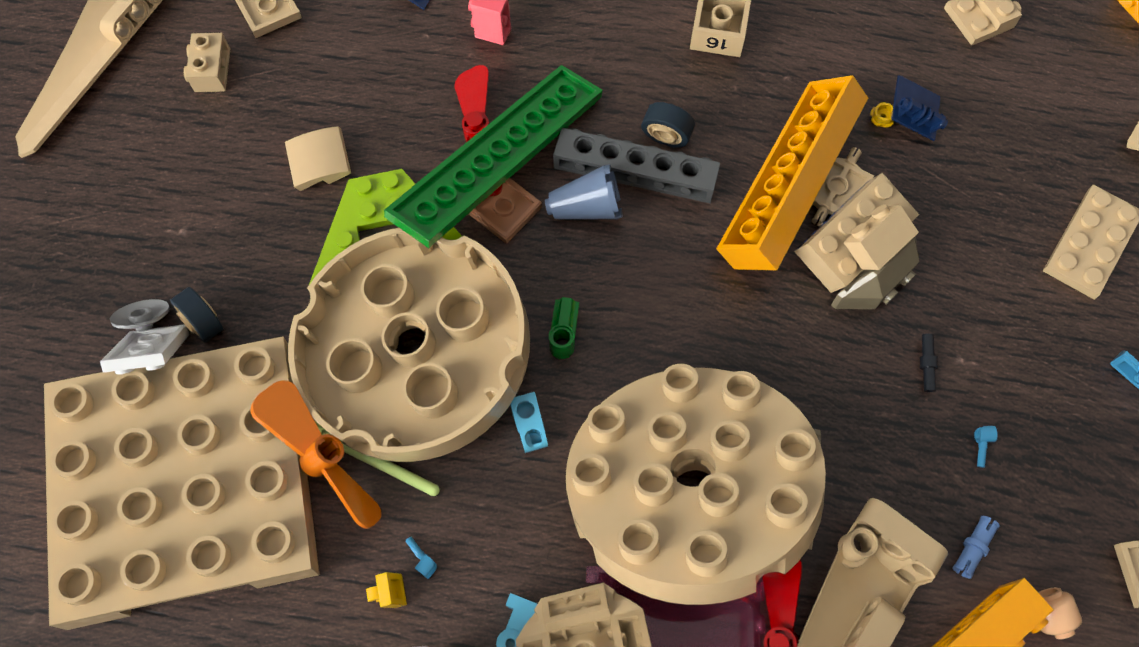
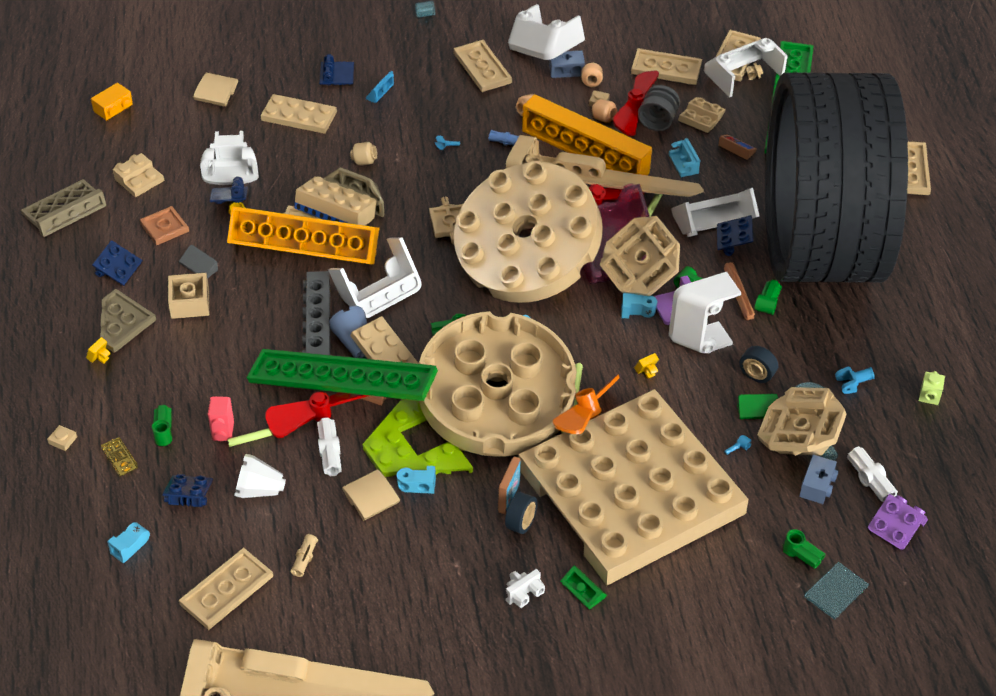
camera: 110 degrees left, 20 degrees down
white plate [100,325,189,374] -> none
light grey dish [110,299,170,331] -> none
tan brick [184,33,230,92] -> none
dark azure hand [406,537,437,579] -> none
black wheel [641,102,696,148] -> none
tan brick [844,204,919,270] -> none
black bar [919,333,938,392] -> none
none -> nougat tile [140,206,189,245]
none -> dark grey slope [179,244,218,278]
none -> white piece [200,131,259,185]
none -> yellowish green bar [227,428,272,447]
none -> white cone [235,454,286,498]
none -> tan pin [291,534,318,577]
none -> white piece [317,418,342,476]
none -> white windscreen [328,237,421,318]
none -> tan head [350,142,377,166]
none -> tan plate [350,316,419,364]
none -> medium azure leg [397,466,436,494]
none -> tan plate [429,197,463,244]
none -> nougat tile [498,457,521,514]
none -> white hips [506,569,545,608]
none -> green slope [560,566,607,609]

